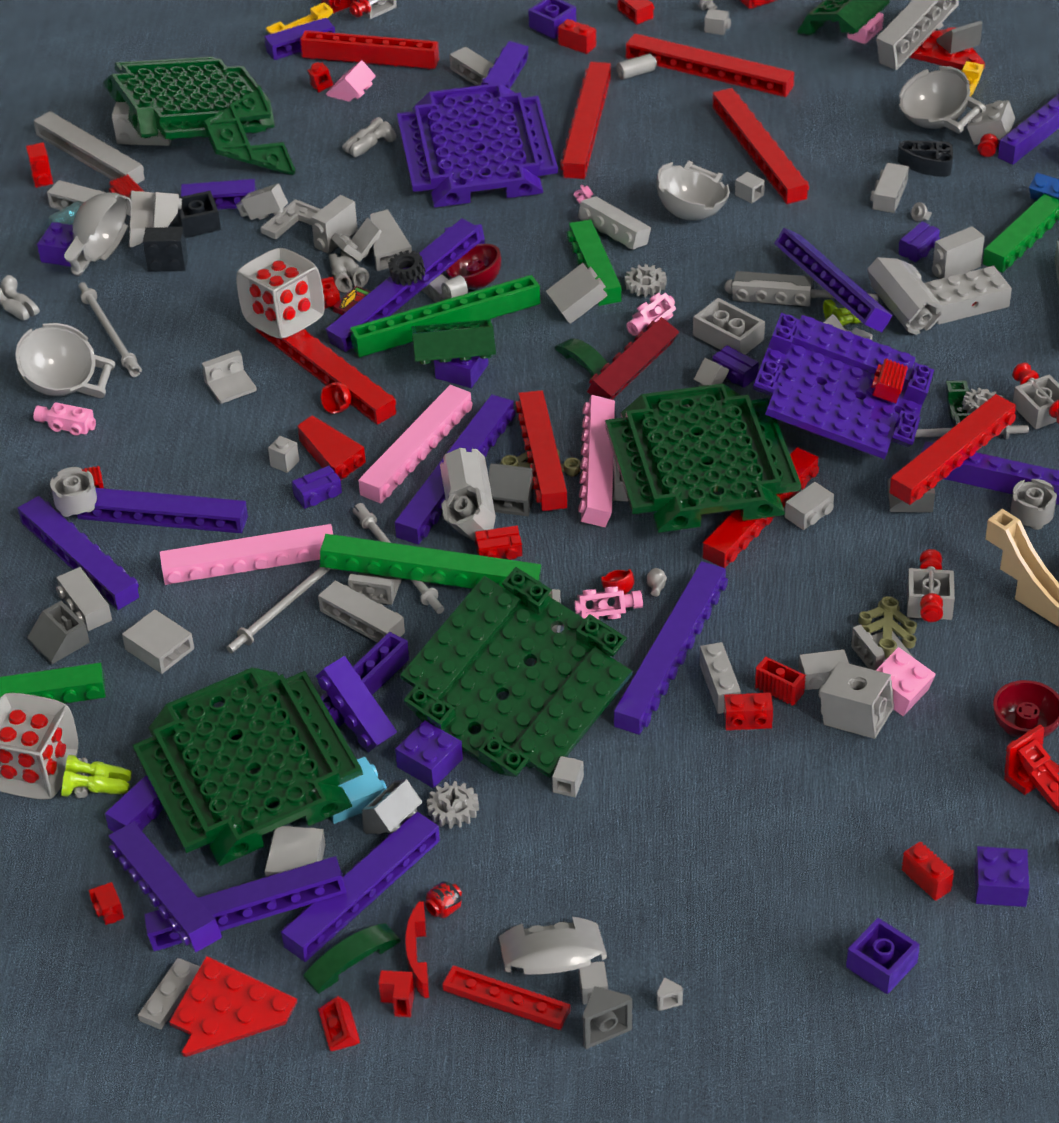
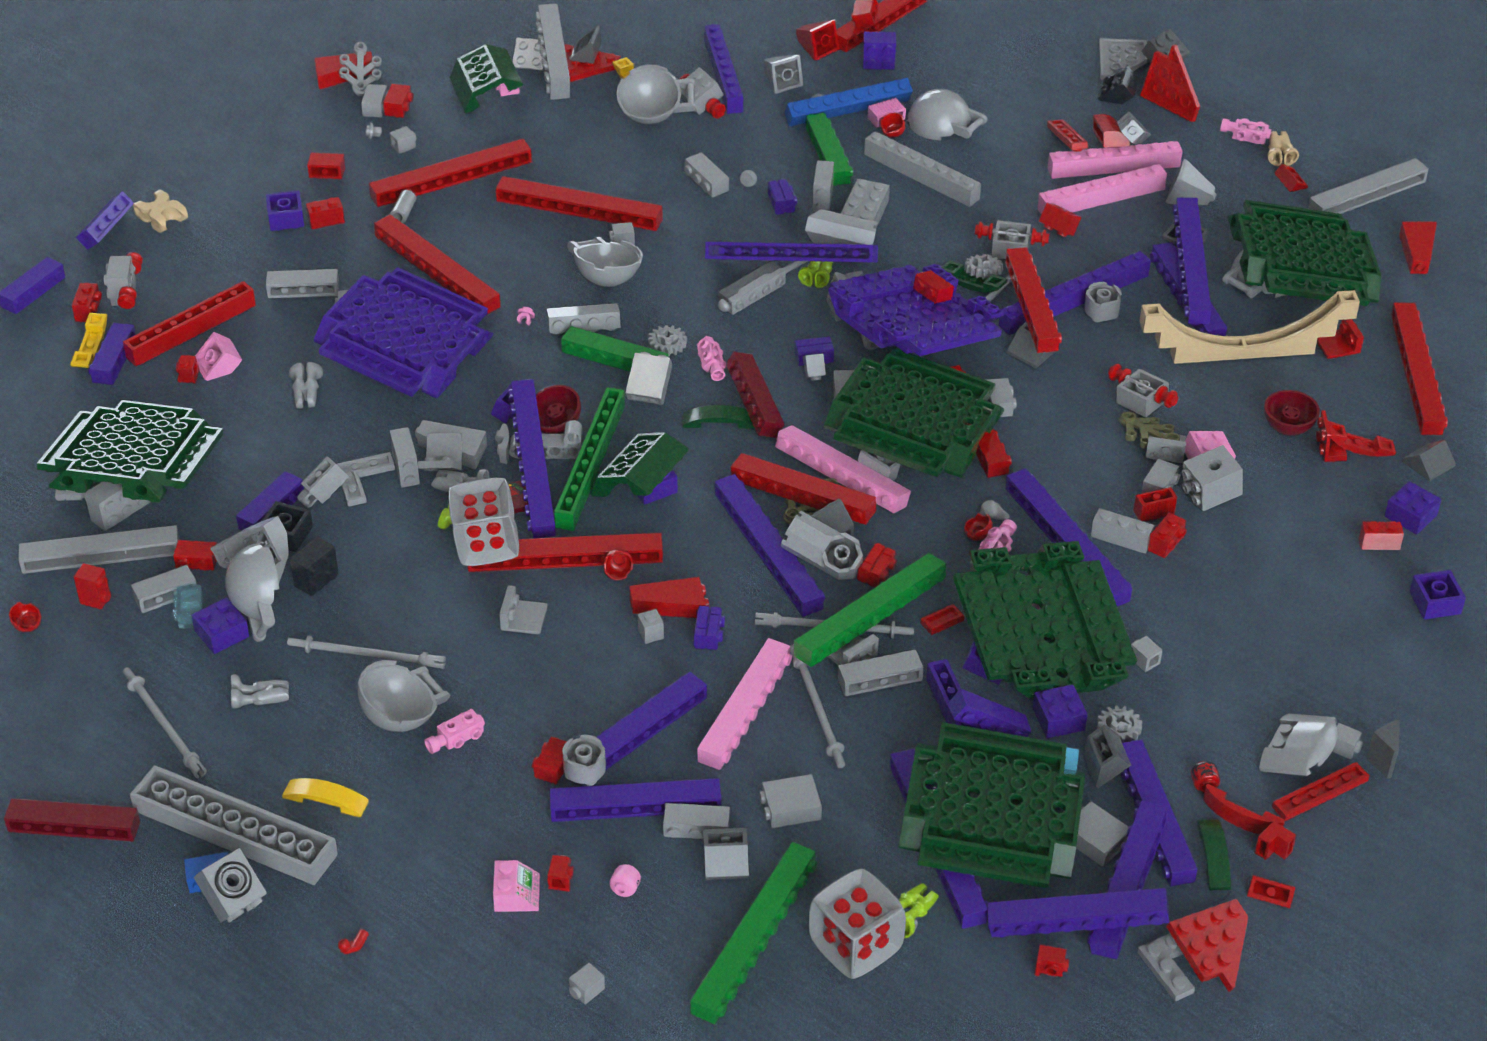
camera: 55 degrees left, 0 degrees up
dark green wing [203,86,296,175] -> none
bright pink brick [358,385,472,504] -> none
black tyre [388,250,425,286] -> none
dark purple brick [481,41,529,89] -> none
light grey slope [657,977,683,1011] -> none
light grey brick [693,298,765,355] -> none
black beam [898,141,953,177] -> none

